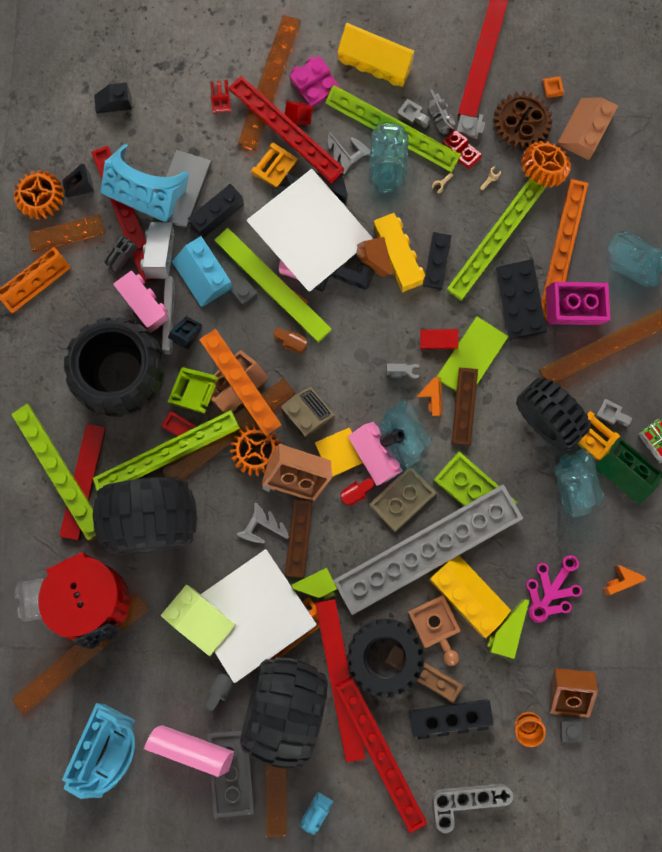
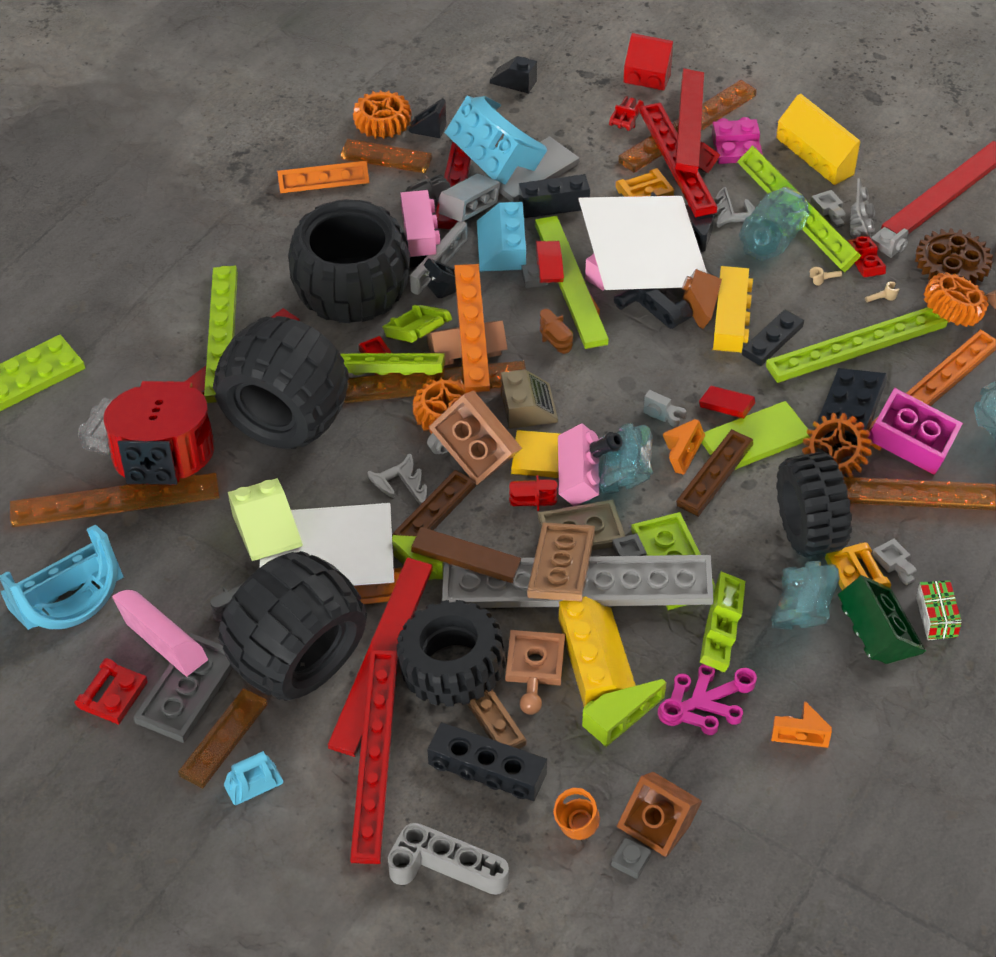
camera: 30 degrees right, 30 degrees down
none -> red plate [74,658,148,725]
none -> reddish brown tile [411,526,521,583]
none -> medium nougat tile [527,523,595,602]
none -> red slope [536,241,564,283]
none -> dark grey plate [612,534,647,556]
none -> red slope [623,33,673,91]
none -> red tile [675,68,704,173]
none -> lime slope [700,571,745,672]
none -> orange gear [802,413,872,479]

